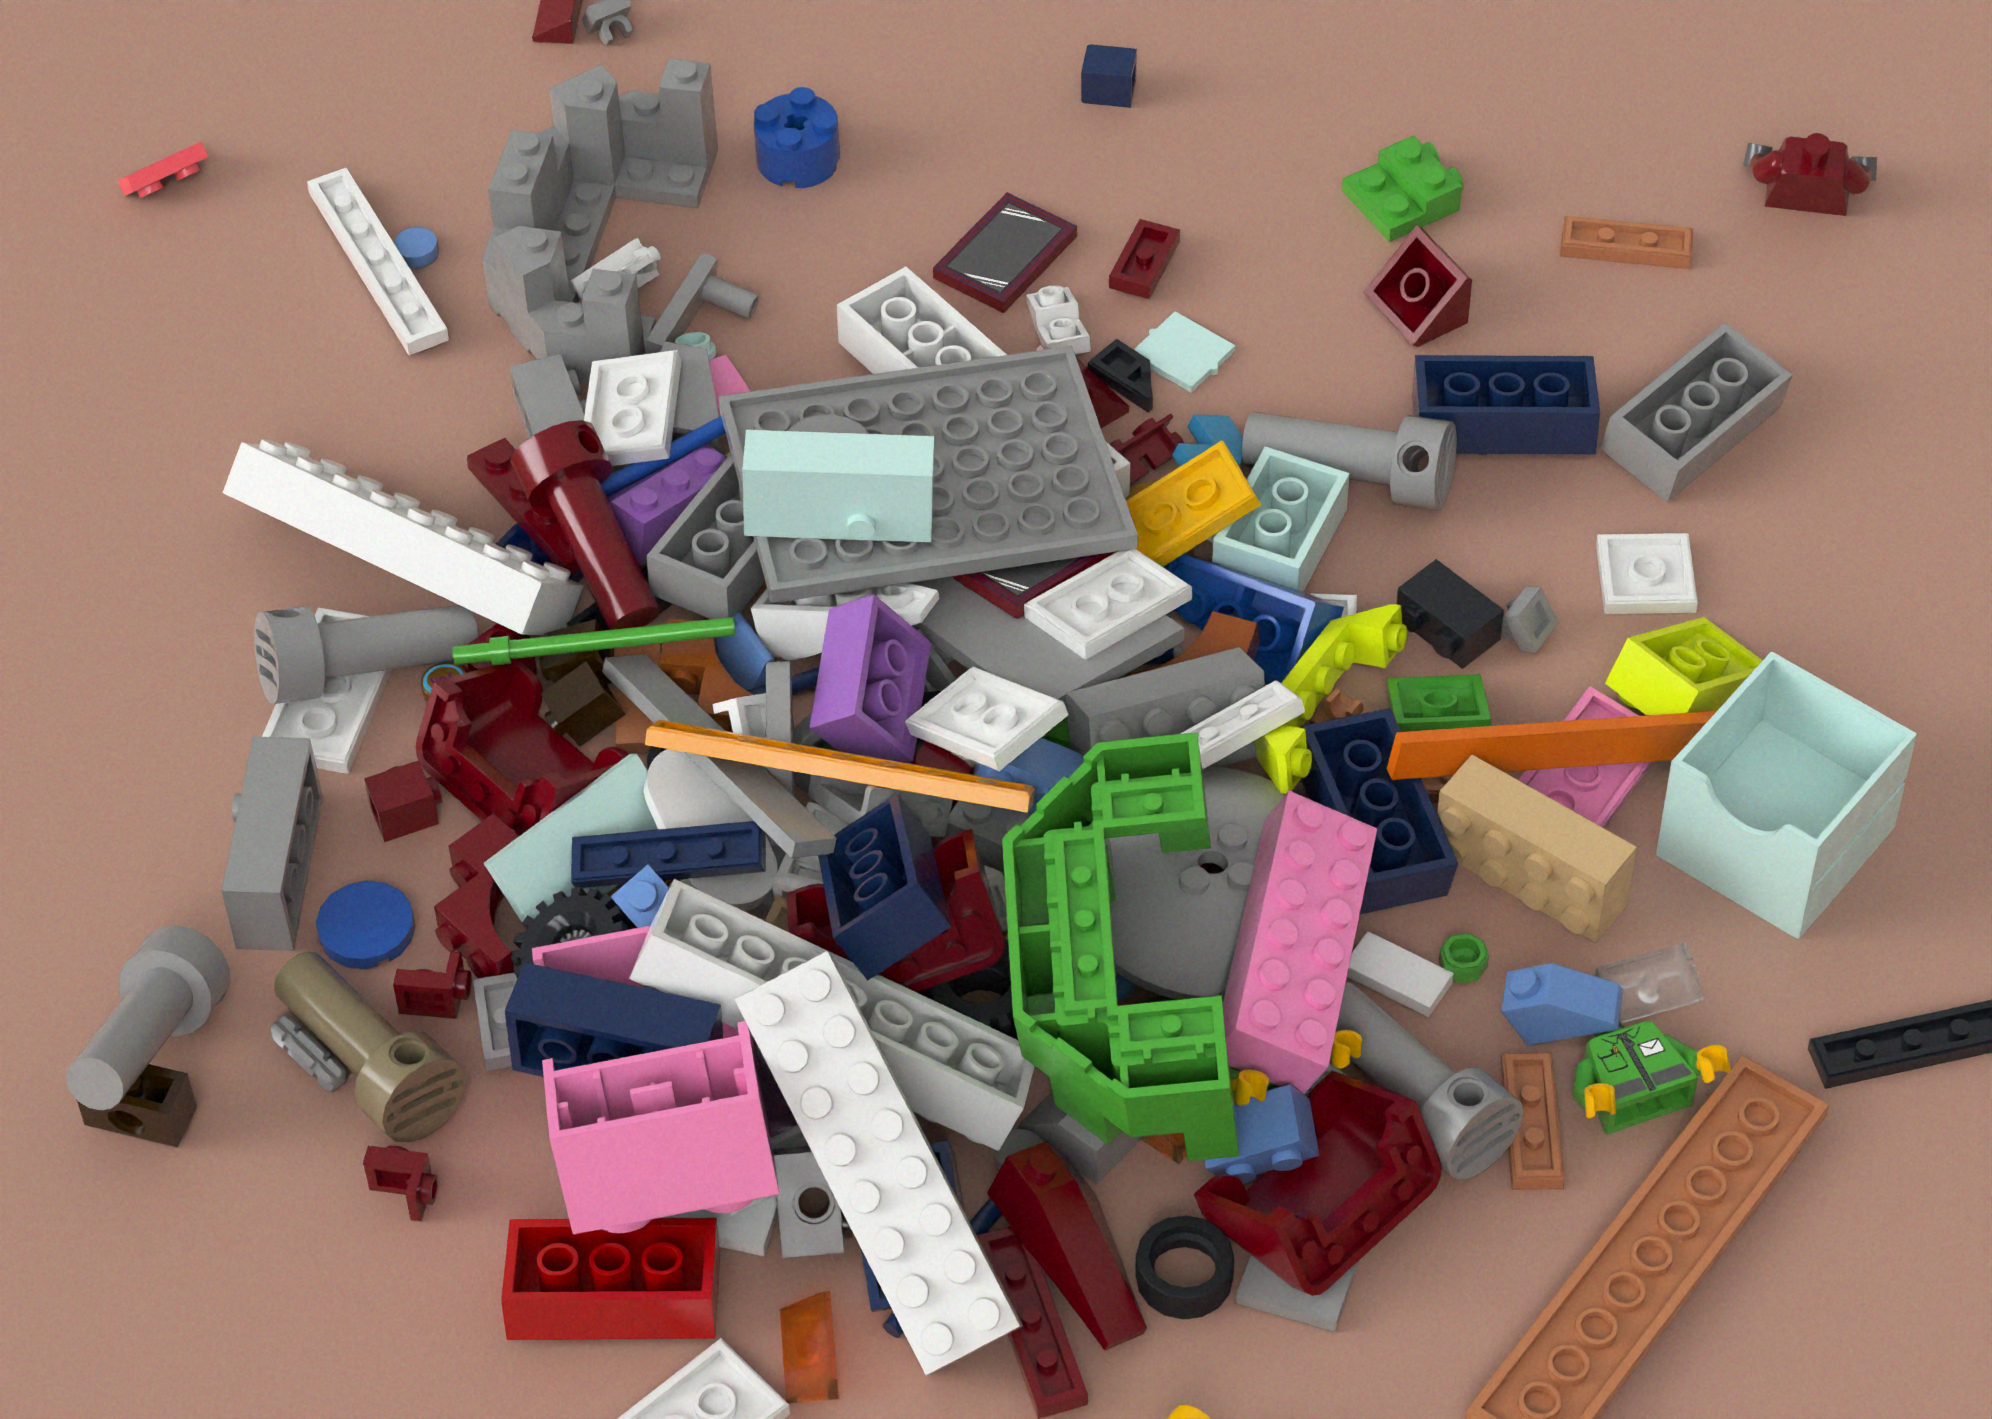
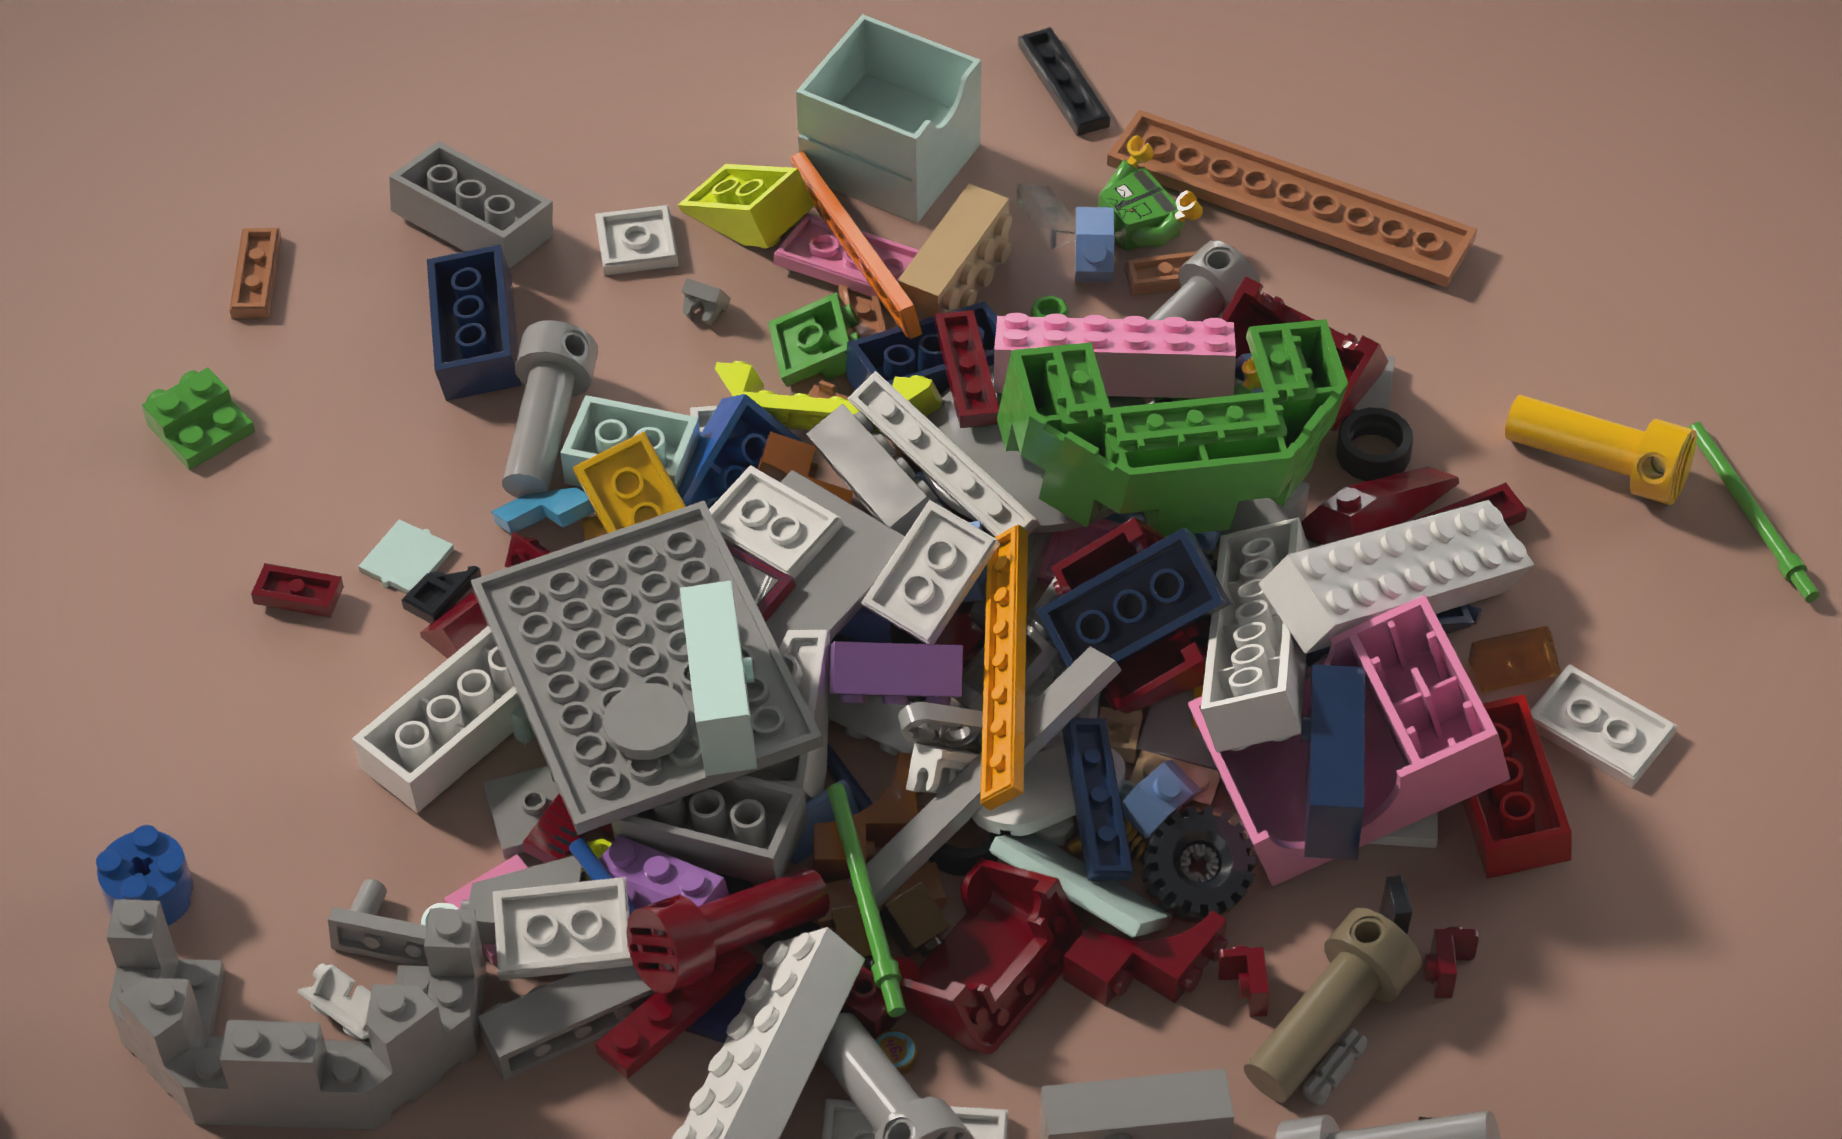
camera: 100 degrees left, 0 degrees up
blue tile [316,881,415,969] -> none
dark red brick [364,760,443,842] -> none
light grey plate [473,973,517,1071] -> none
tile [933,192,1077,313] -> none
white slope [1026,286,1091,355] -> none
dark blue panel [1081,44,1137,108] -> none
dark red slope [1363,226,1472,347] -> none
black brick [1397,559,1504,669] -> none
dark red torso [1743,133,1877,216] -> none
none -> dark red plate [935,310,999,428]
none -> black tile [1379,875,1413,935]

